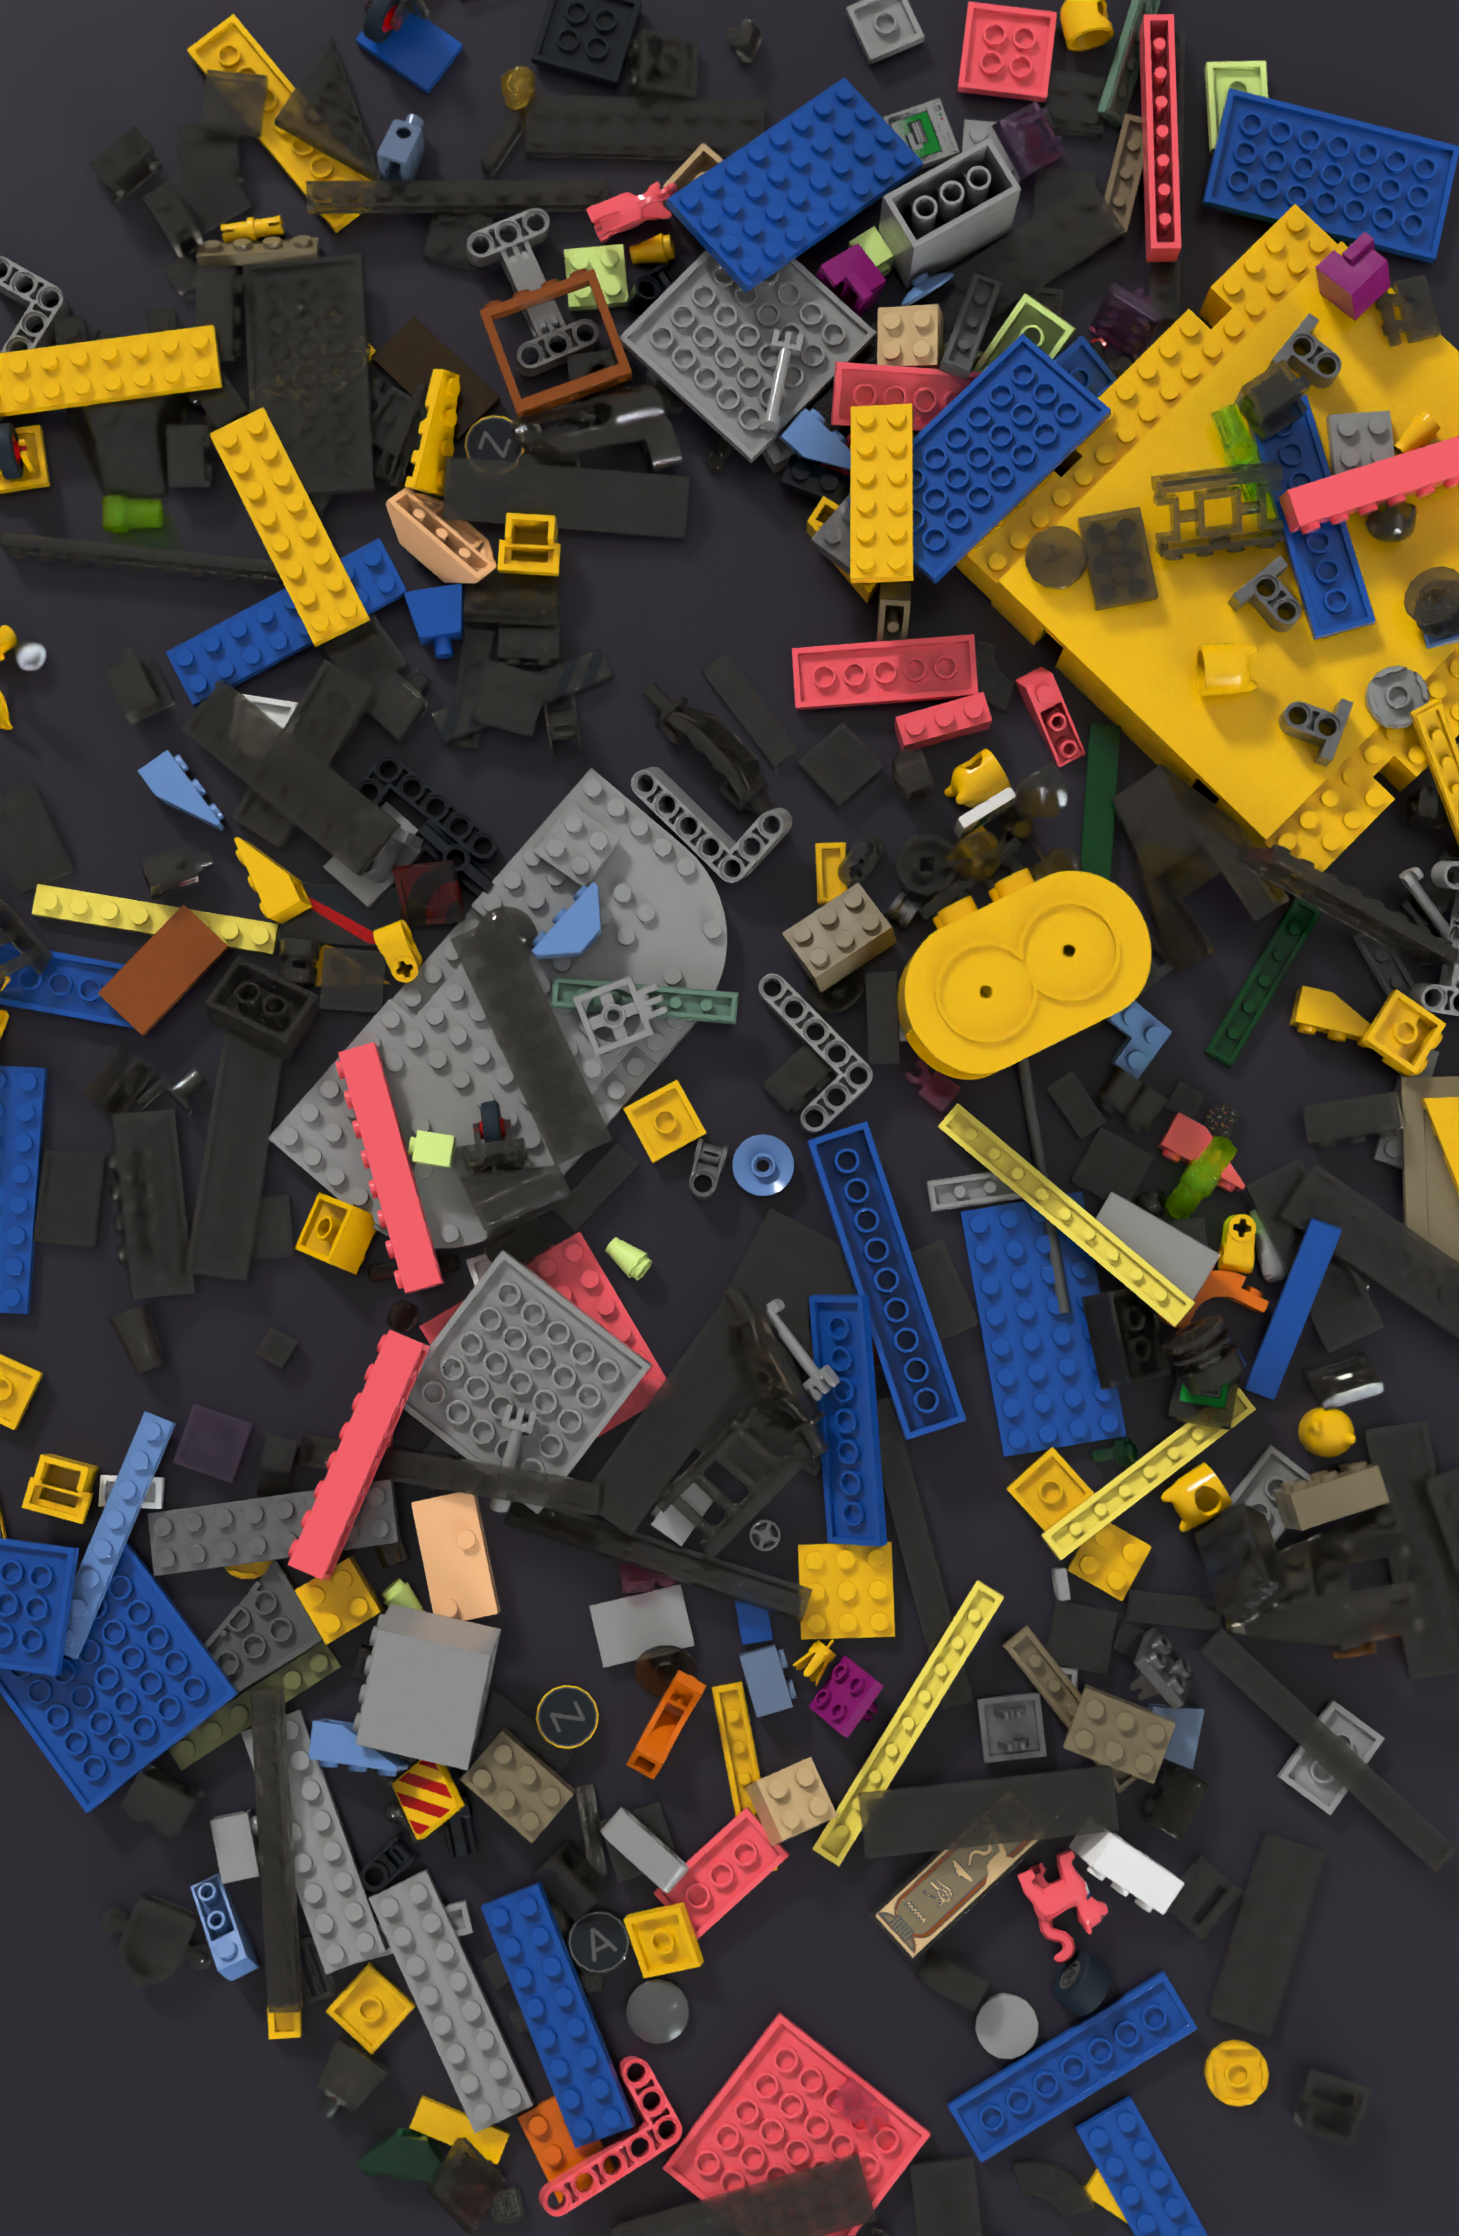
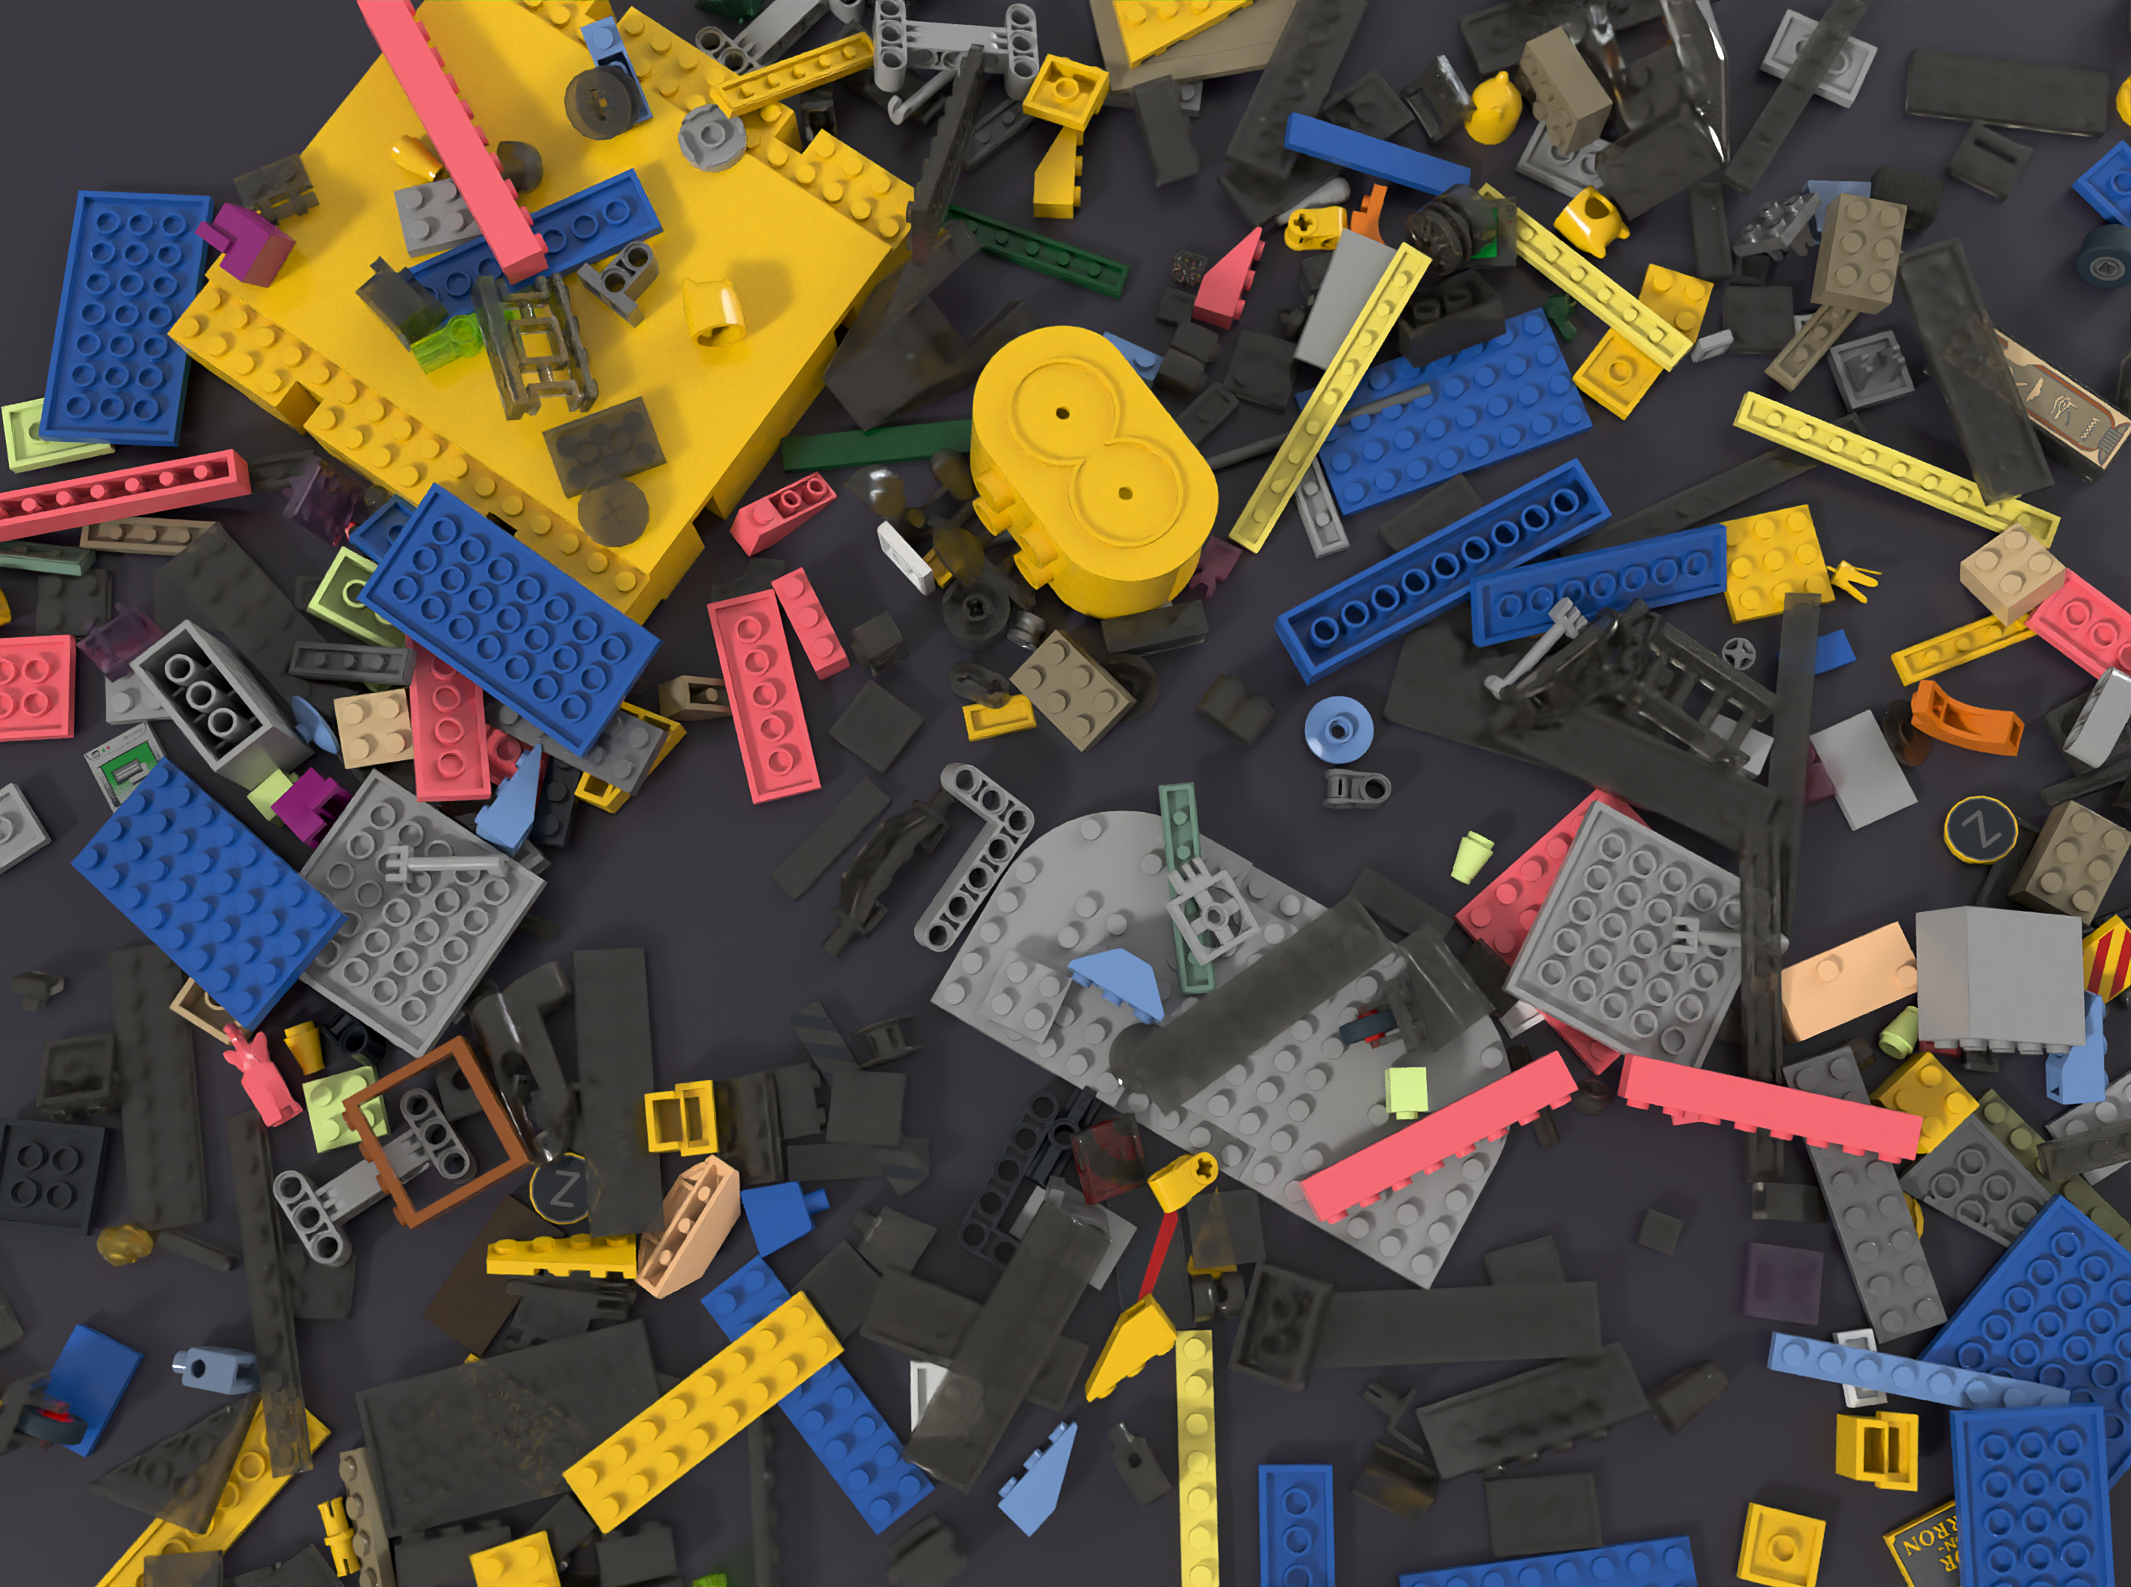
camera: 100 degrees left, 5 degrees down
dark orange tile [98,904,230,1036] -> none
yellow slope [294,1192,376,1275] -> none
yellow plate [623,1080,707,1163] -> none
sand blue brick [739,1643,797,1718] -> none
light grey beam [758,973,873,1135] -> none
magenta plate [808,1655,884,1738] -> none
yellow plate [850,403,914,584] -> none
yellow piece [944,749,1011,808] -> none
coral animal [1016,1849,1108,1963] -> none
white wedge [1069,1816,1185,1915] -> none
clear neon green piece [1165,1135,1237,1220] -> none
flat silver tile [1266,313,1342,388] -> none
flat silver tile [1279,698,1353,767] -> none

